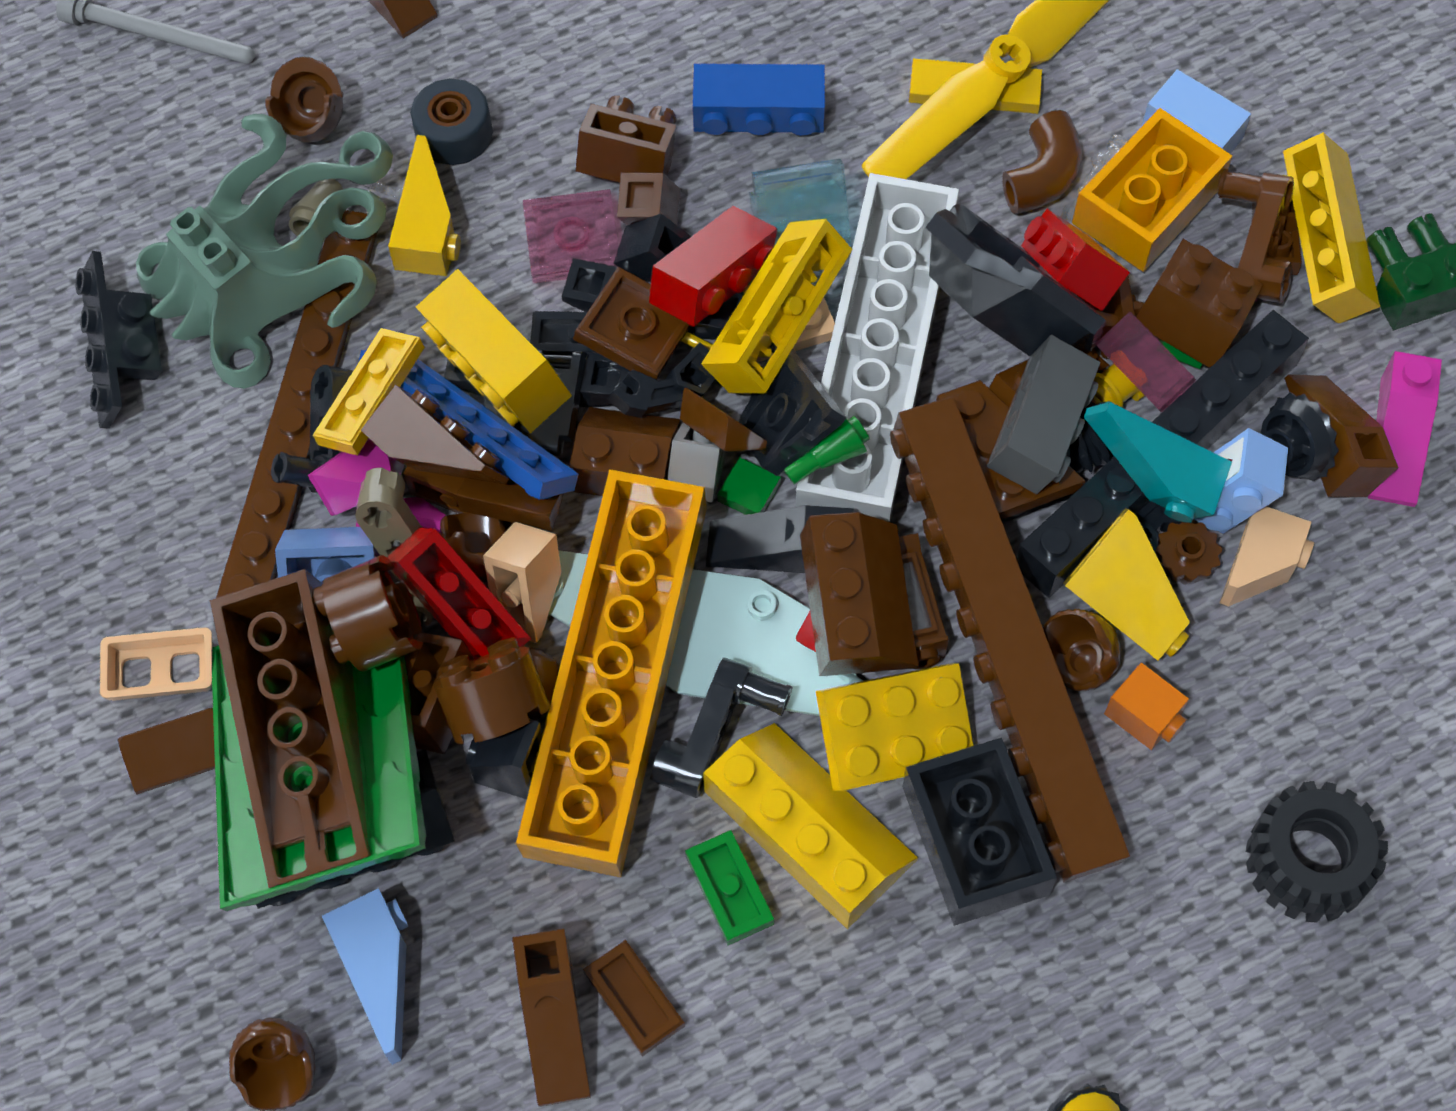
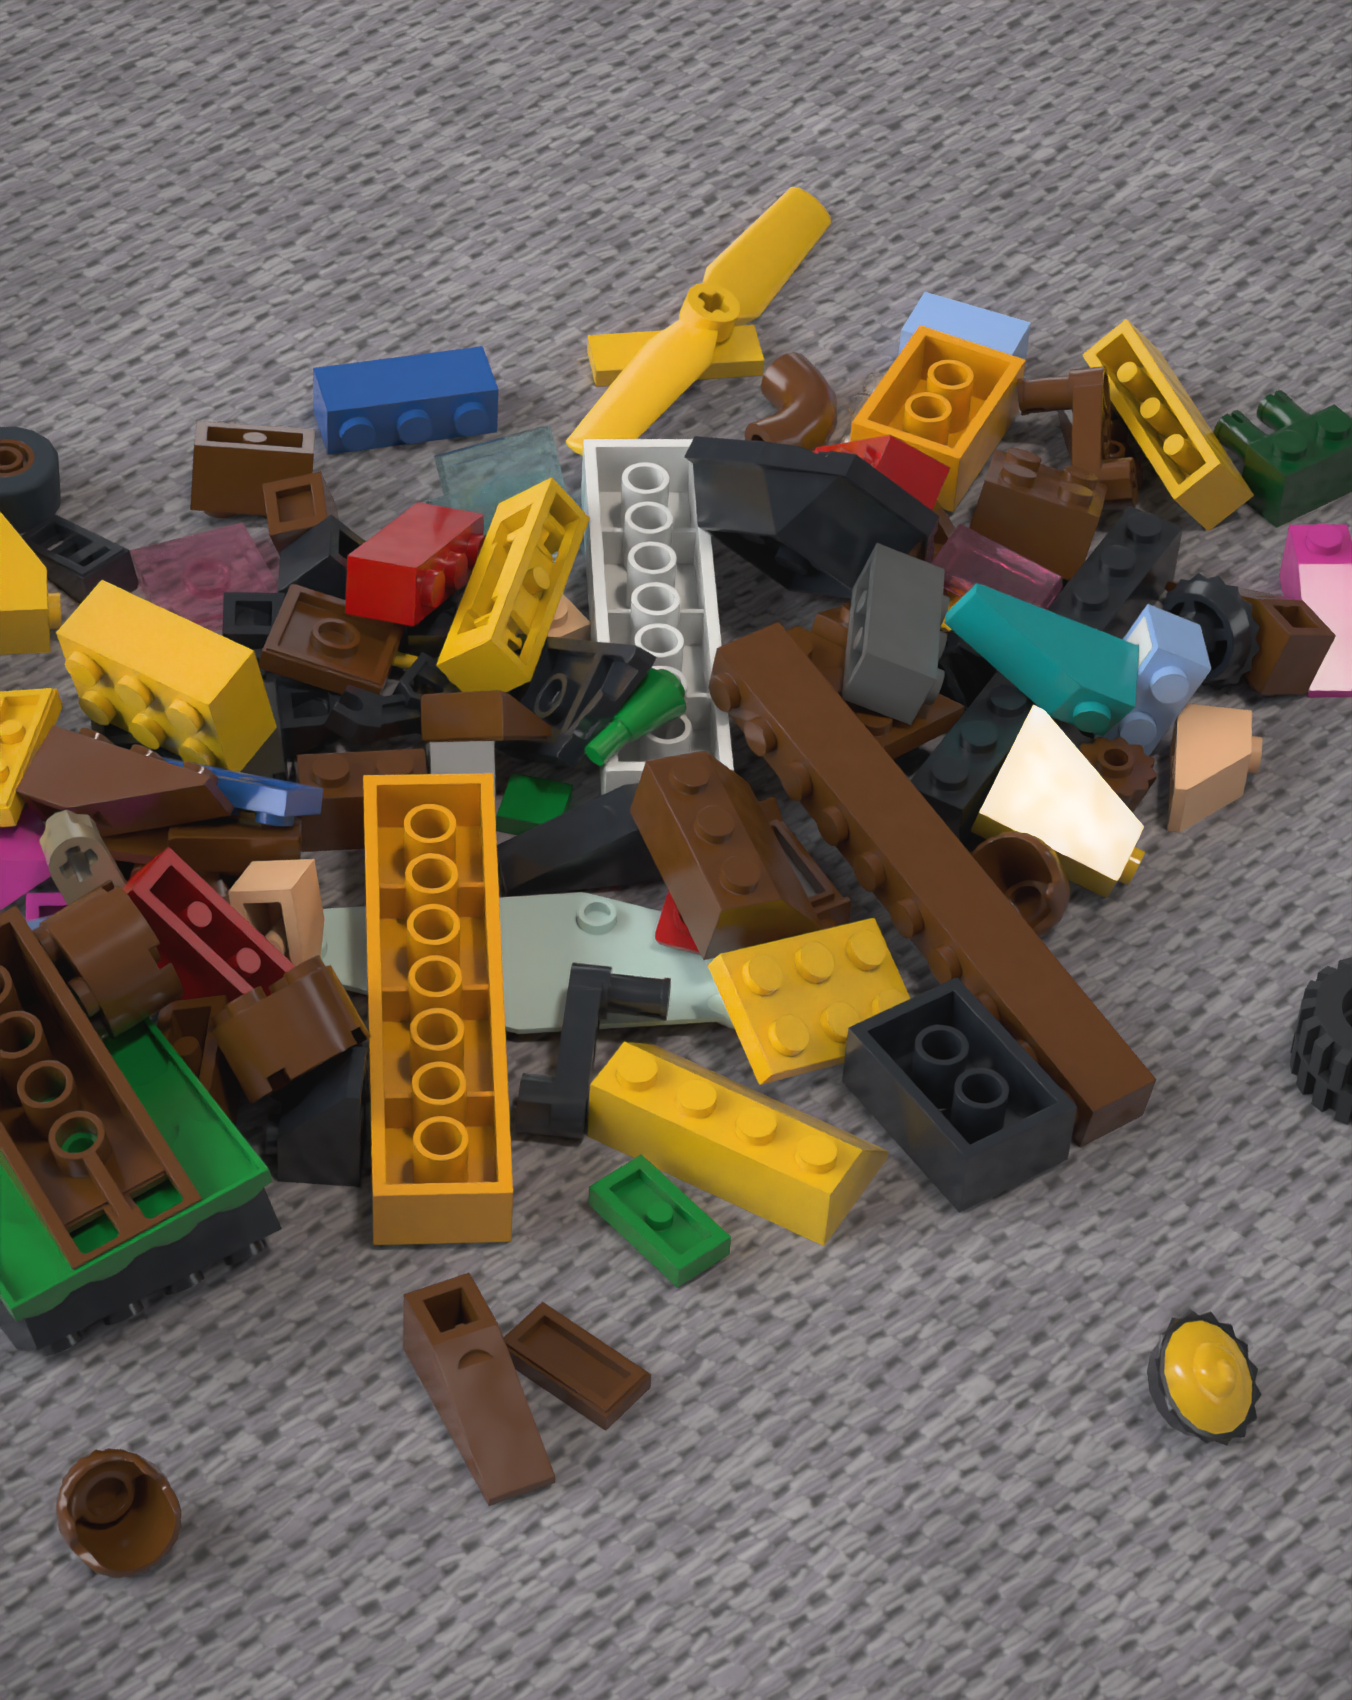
camera: 20 degrees left, 20 degrees down
light blue slope [322,888,409,1065] -> none
orange brick [1104,662,1189,751] -> none
none -> black slope [21,515,139,604]

